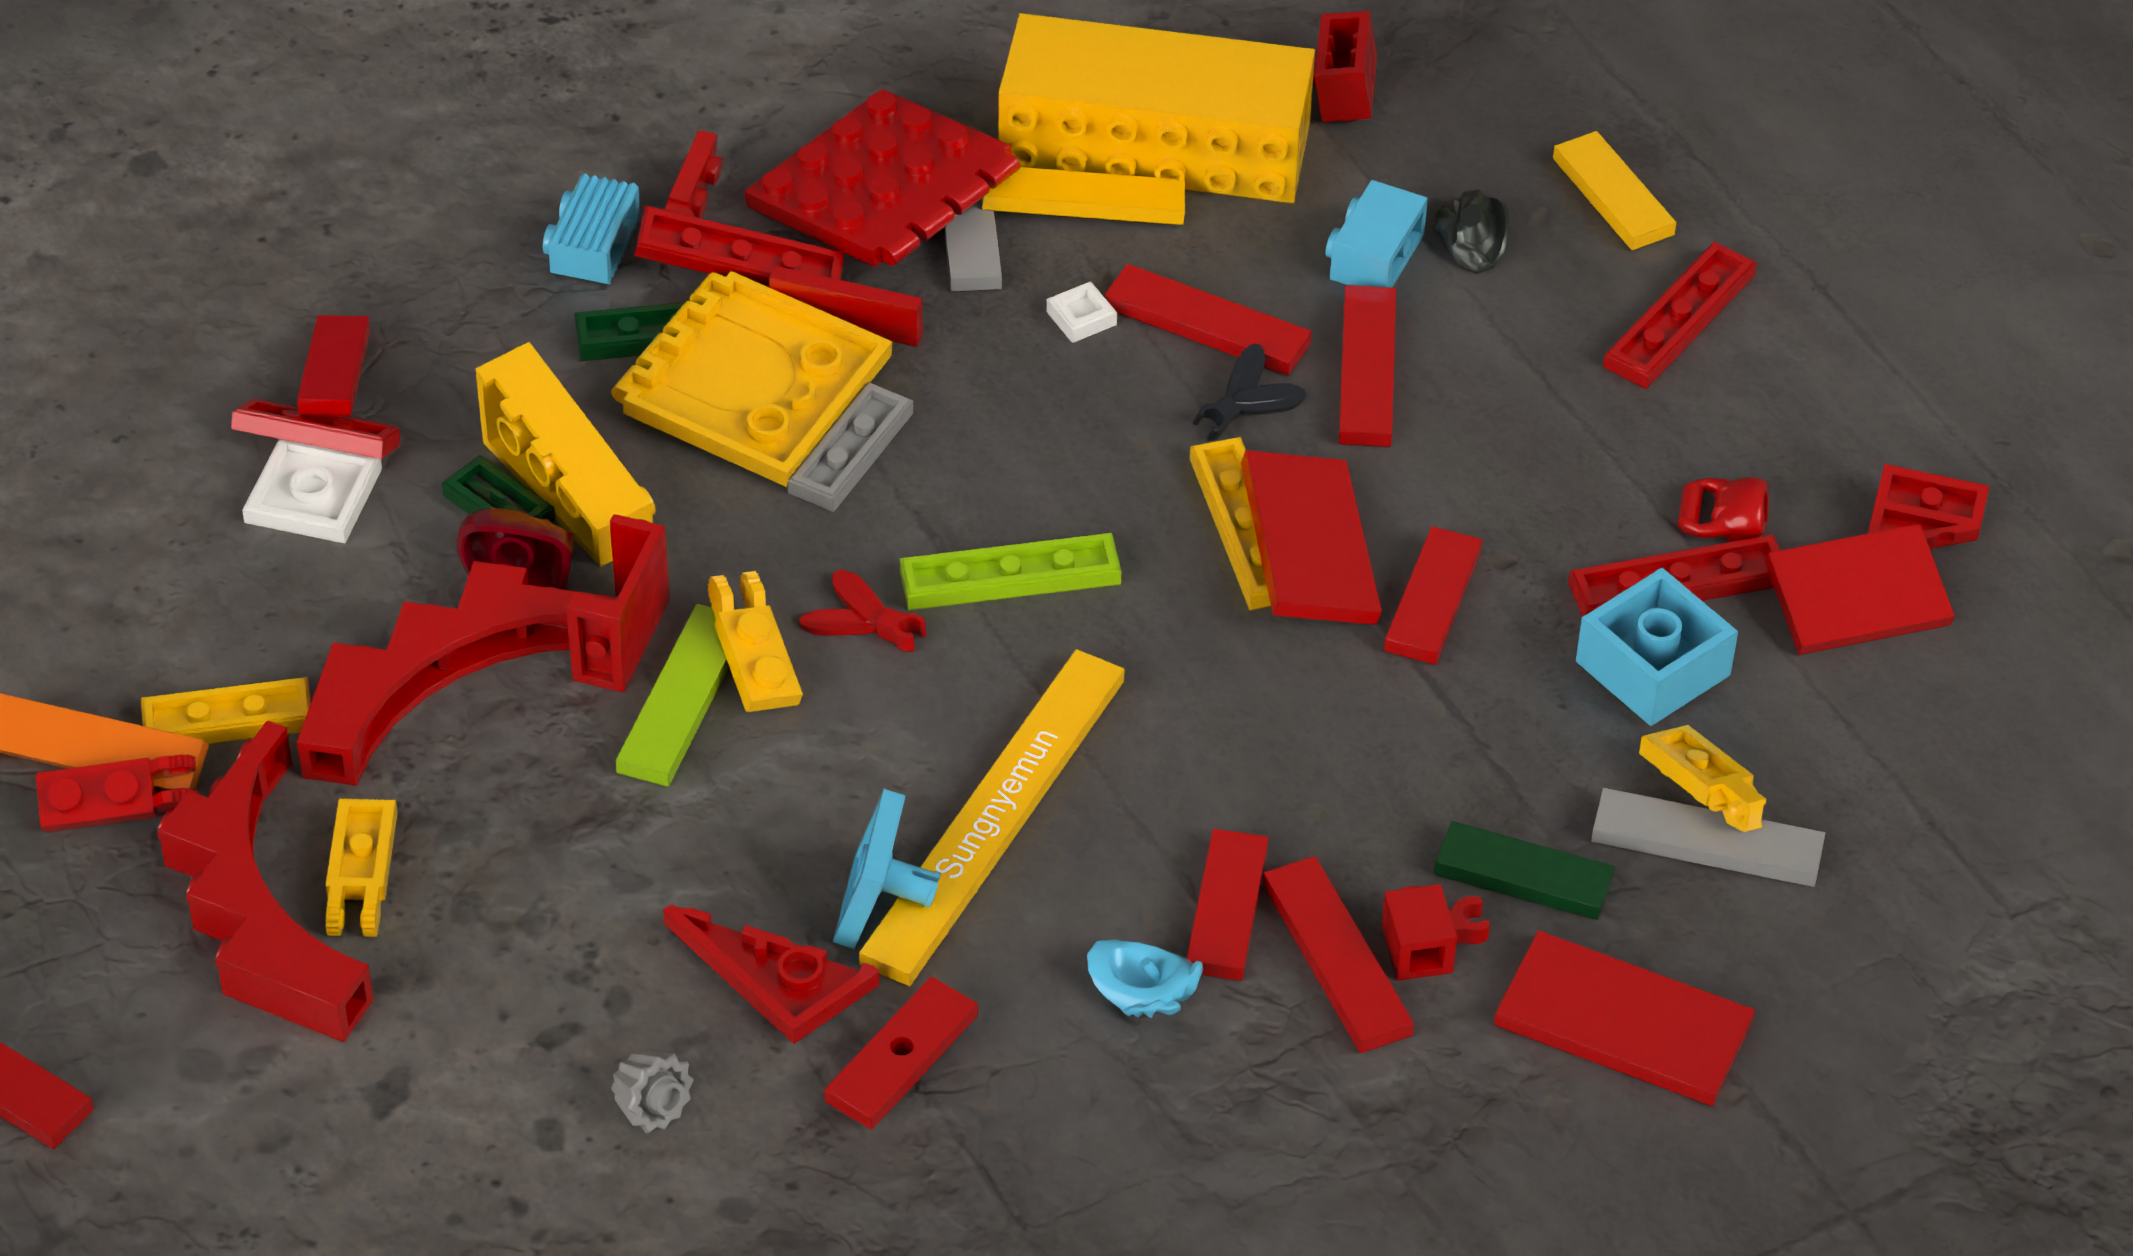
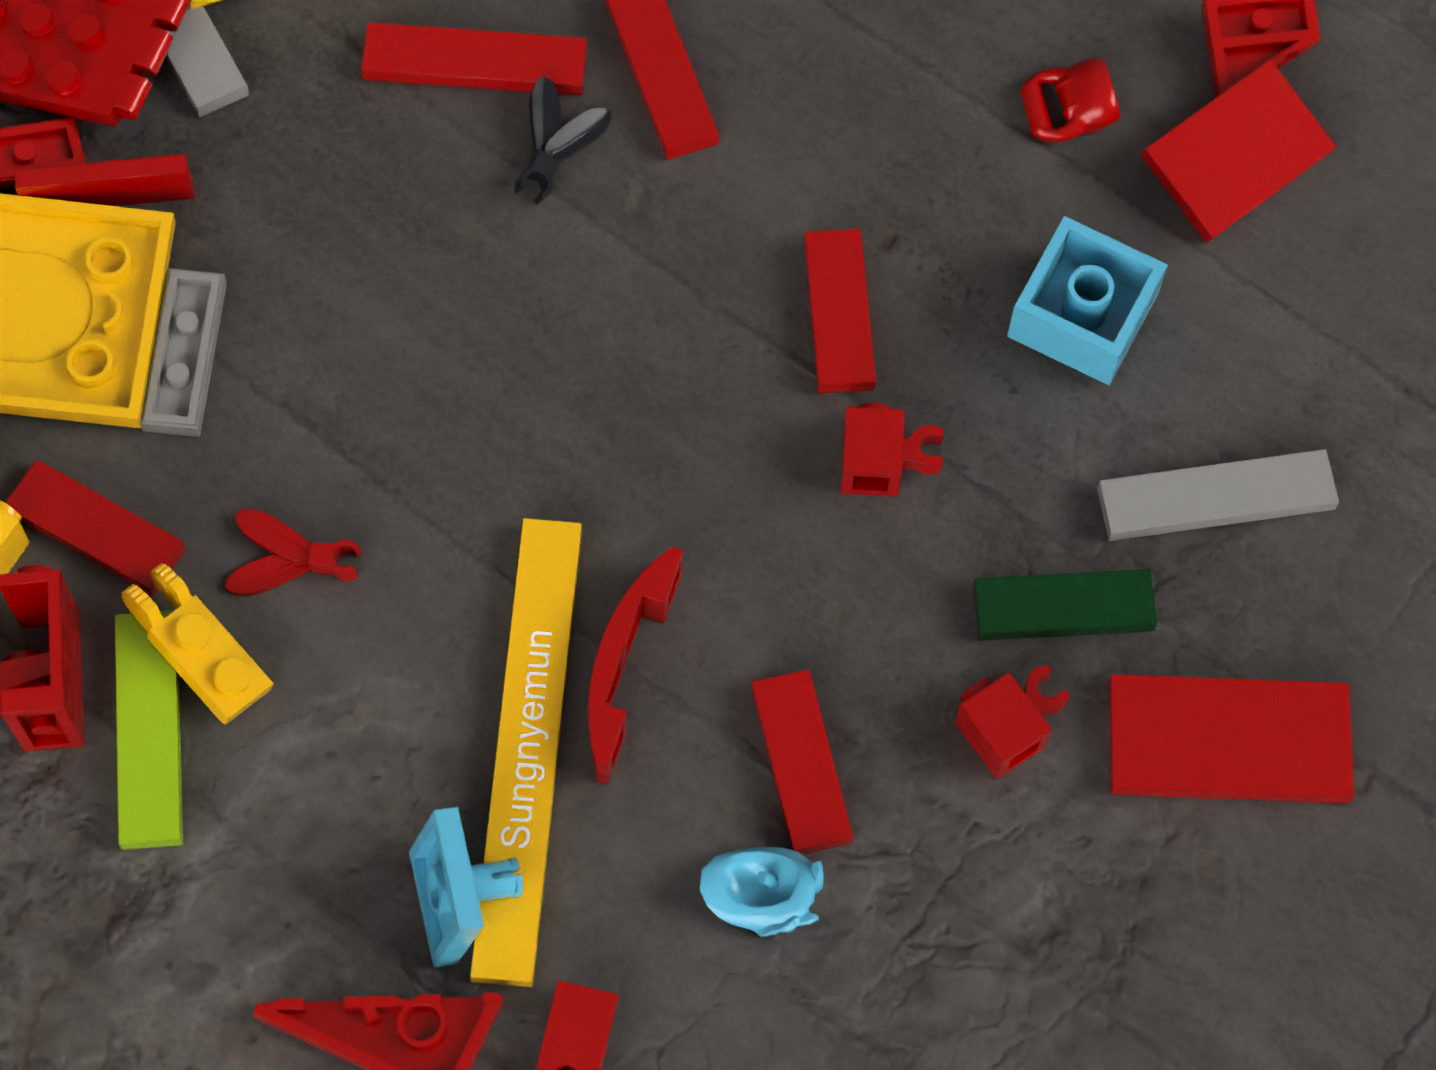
camera: 25 degrees left, 20 degrees up
lime tile [900,533,1122,610] -> none
white tile [1046,281,1117,343] -> none
yellow tile [1189,437,1271,610] -> none
red tile [1241,450,1382,625] -> none
red tile [1263,856,1414,1054] -> none
red tile [1568,534,1781,617] -> none
yellow hinge [1639,725,1766,832] -> none
none -> red tile [5,459,186,596]
none -> red slope [588,546,683,785]
none -> red brick [840,402,944,497]

